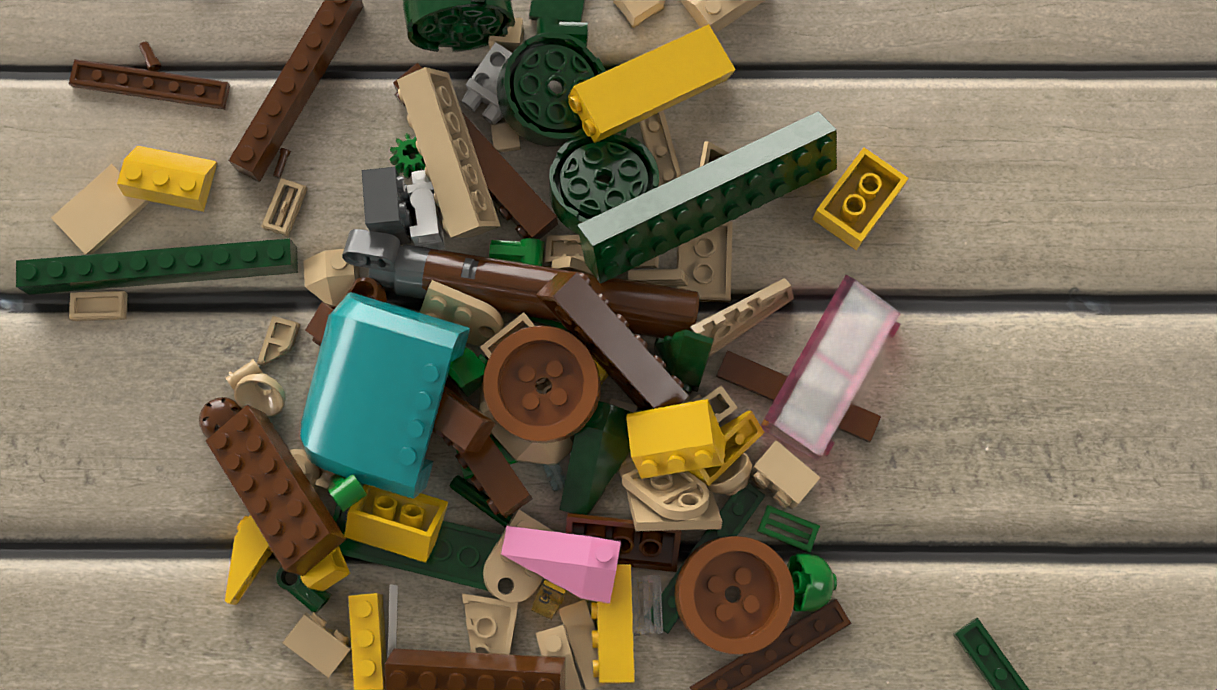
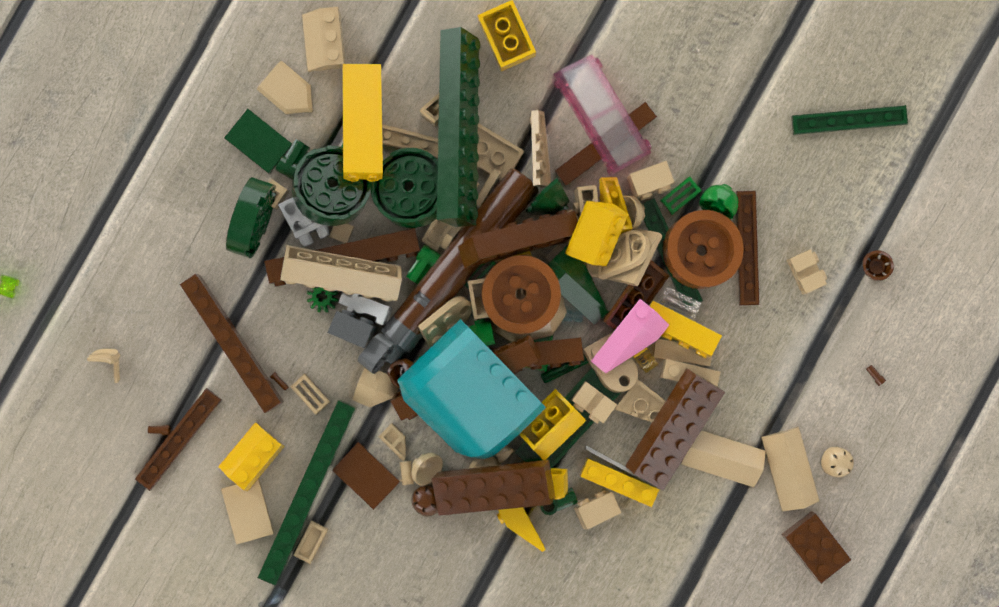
camera: 65 degrees left, 10 degrees up
green piece [327,474,367,512] -> none
none -> reddish brown tile [332,442,400,510]
none -> tan brick [571,382,617,424]

